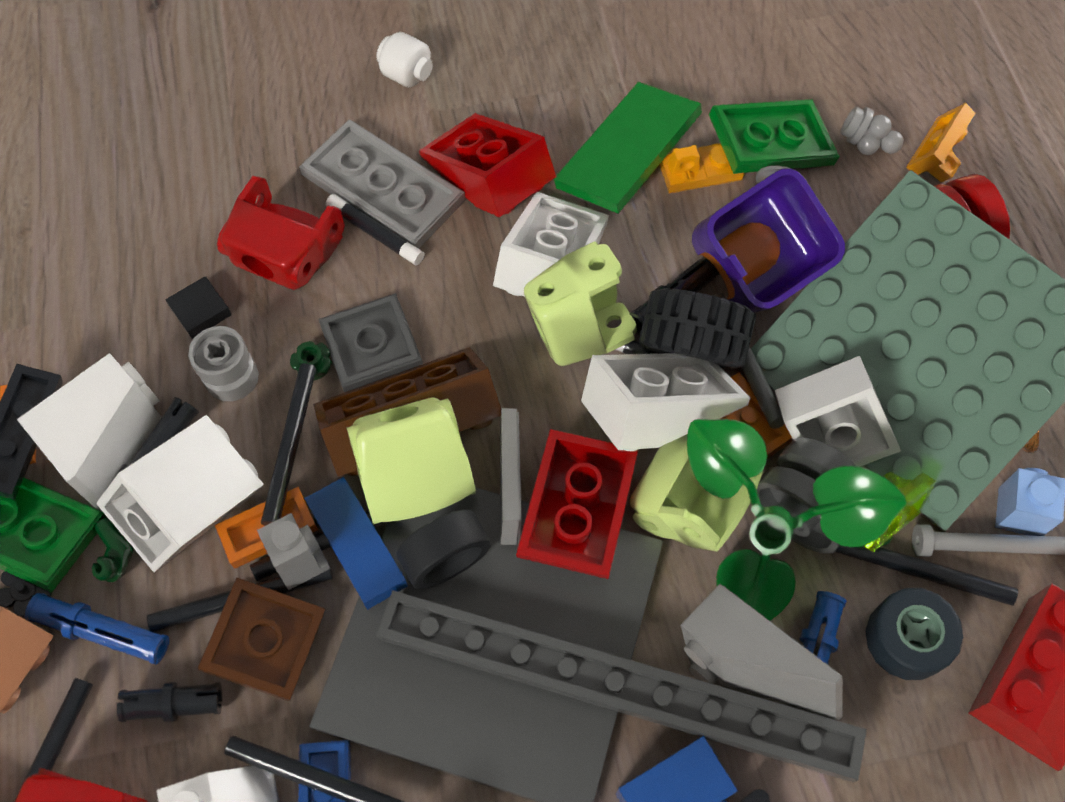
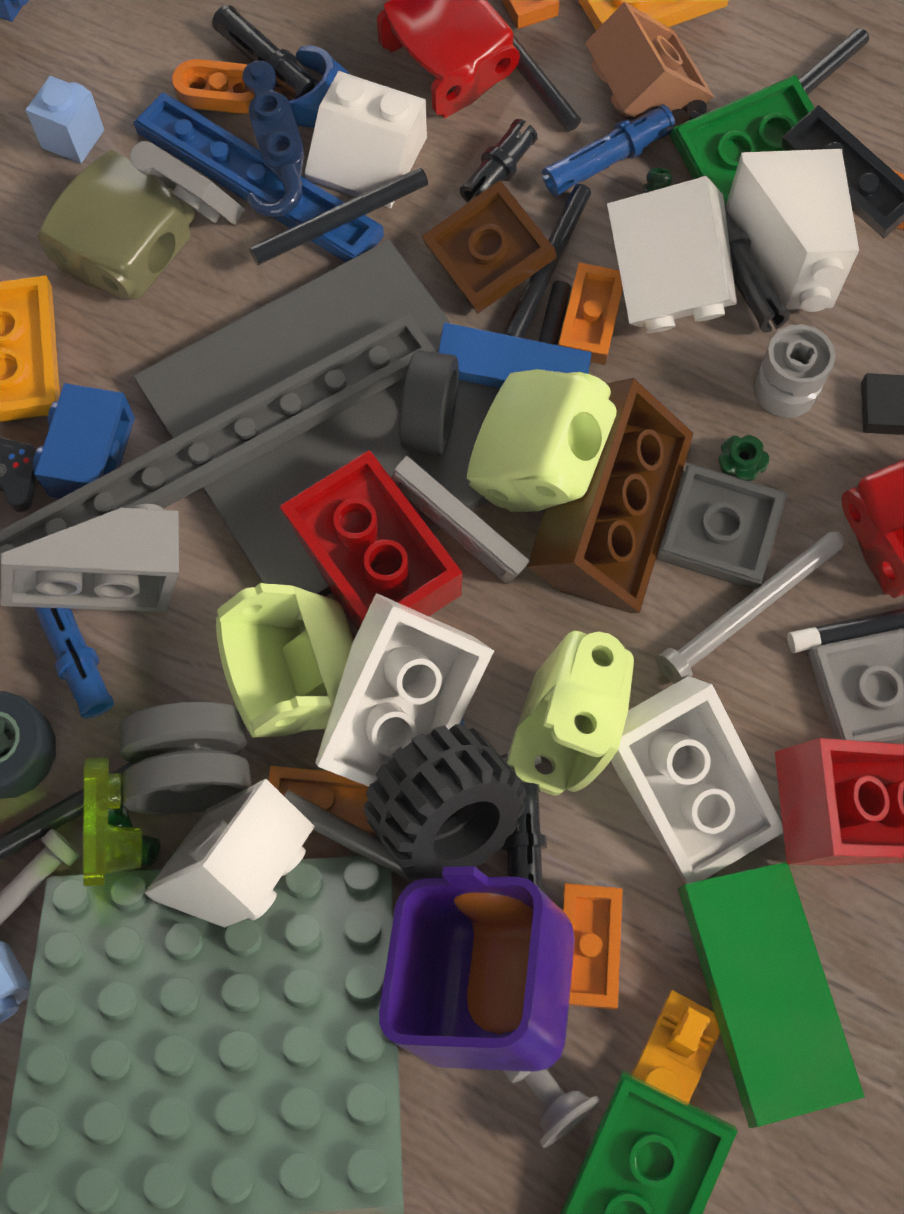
camera: 130 degrees right, 5 degrees up
light grey brick [257,513,330,590] -> none
black bar [261,363,316,526] -> none
green plant [687,419,906,621] -> none
none -> orange plate [562,883,623,1010]
none -> light grey bar [657,531,845,684]

